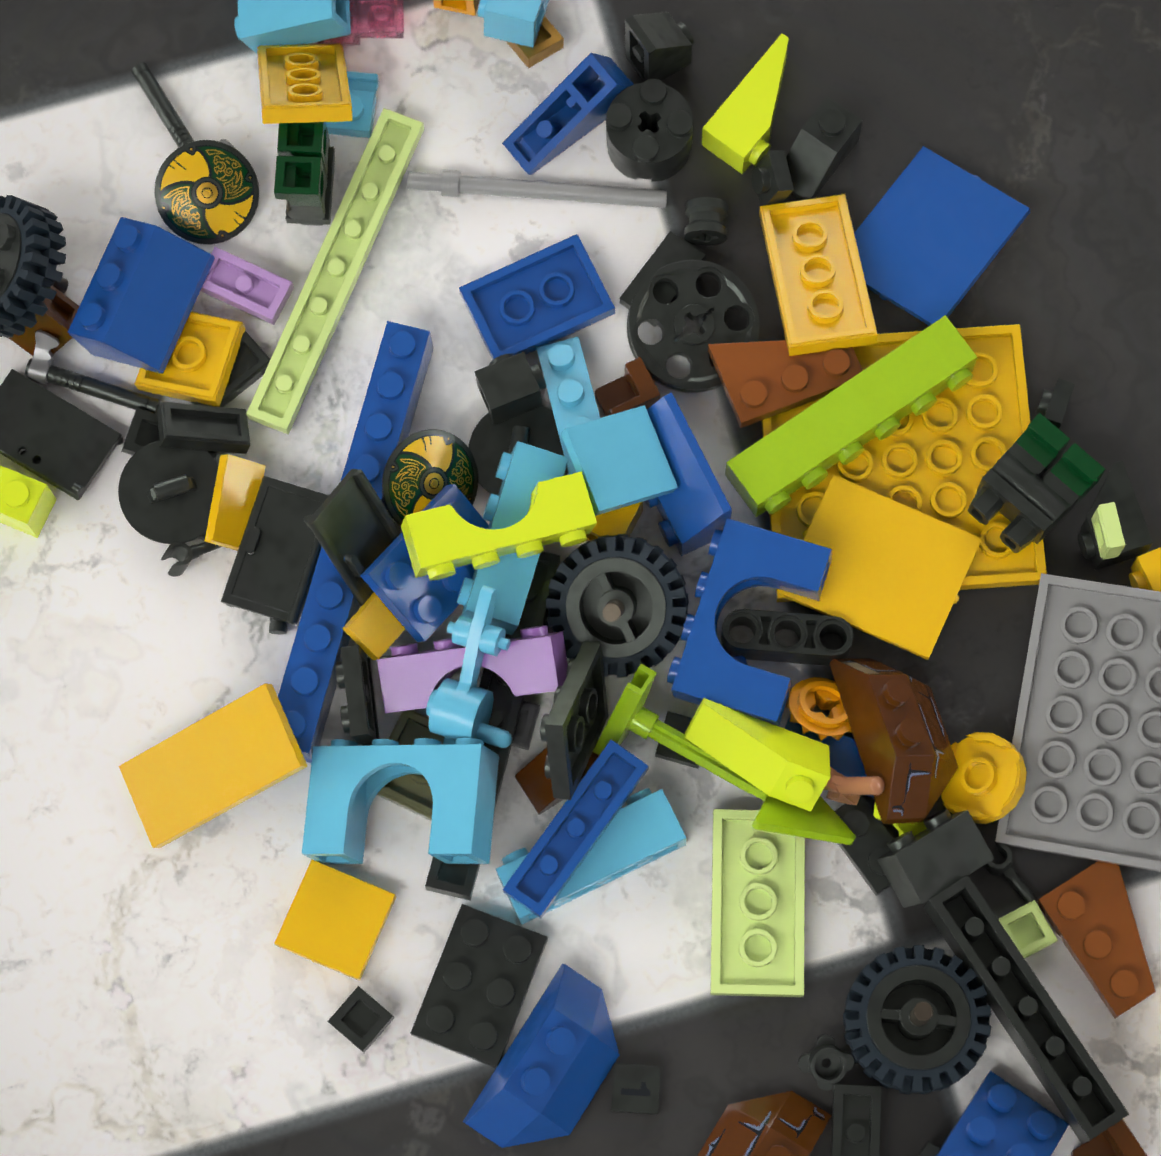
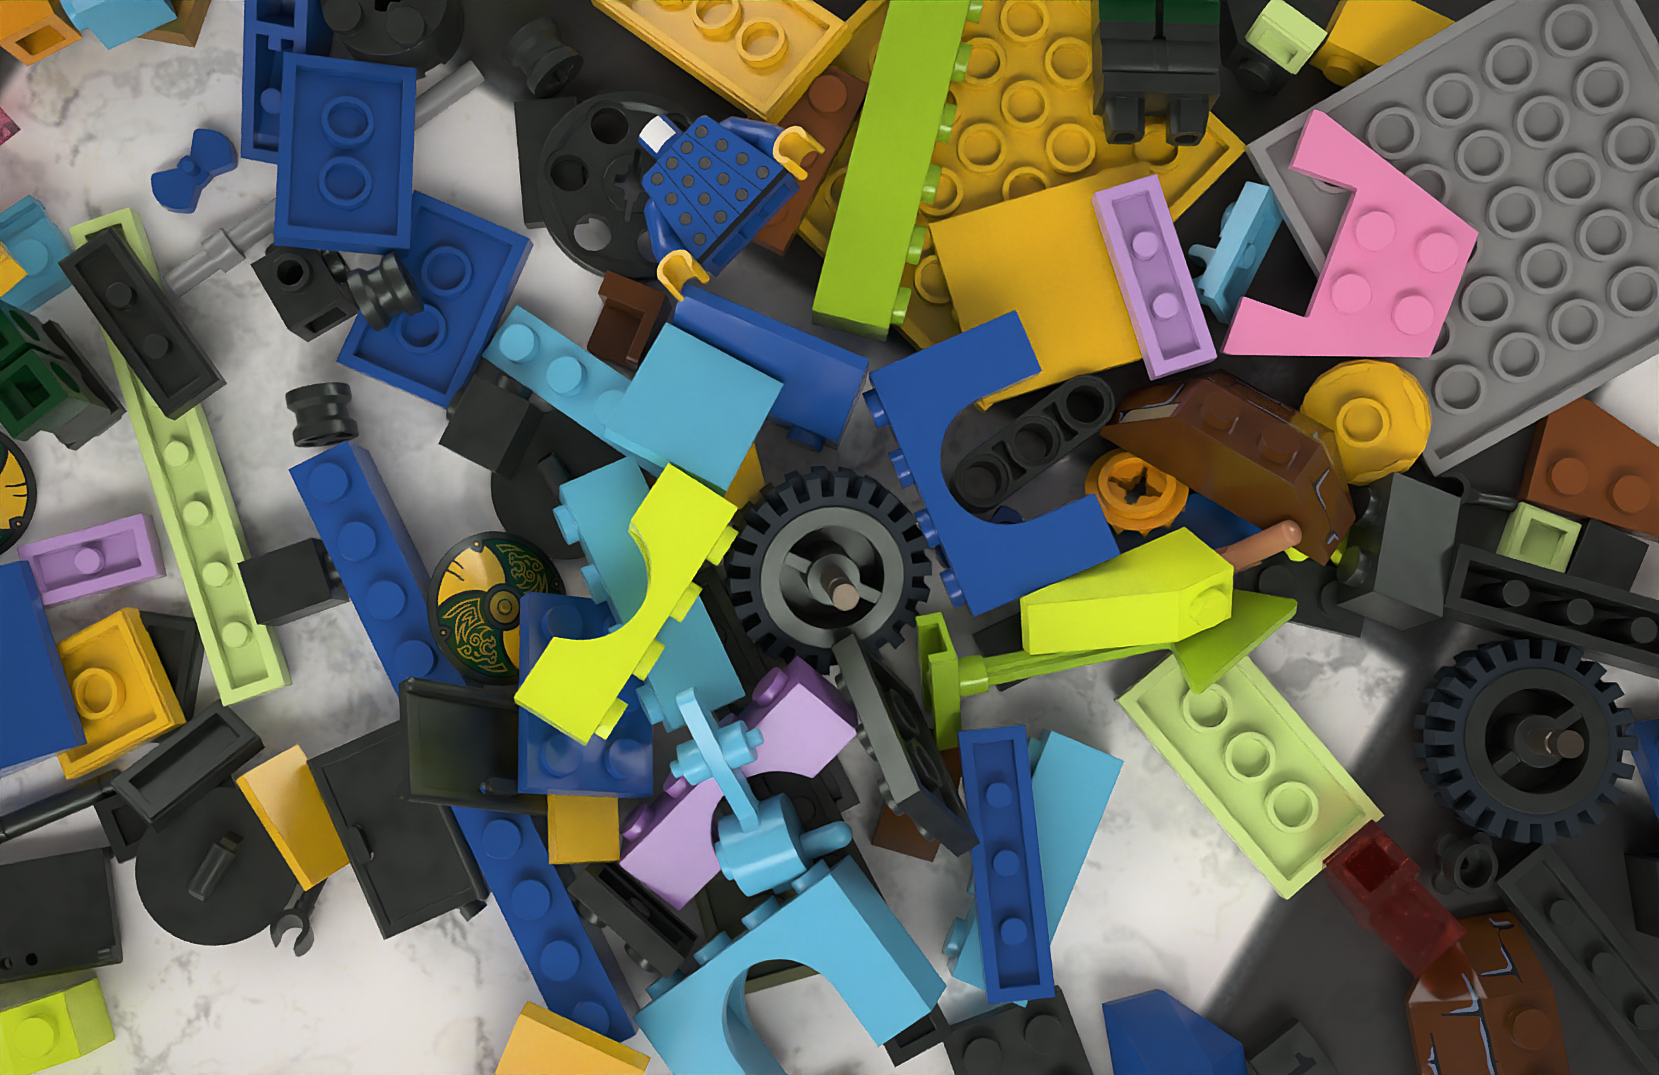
camera: 50 degrees left, 10 degrees up
none -> pearl dark grey tile [58,226,228,421]
none -> blue piece [150,129,238,214]
none -> pearl dark grey brick [237,537,350,626]
none -> pearl dark grey brick [250,242,360,342]
none -> blue plate [274,52,417,258]
none -> pearl dark grey wheel [285,382,359,448]
none -> pearl dark grey wheel [346,251,424,332]
none -> blue torso [638,114,825,302]
none -> lavender plate [1091,174,1218,381]
none -> medium azure plate [1188,181,1283,325]
none -> bright pink wing [1219,109,1479,357]
none -> clear red brick [1322,819,1468,978]
none -> pearl dark grey tile [1565,518,1649,592]

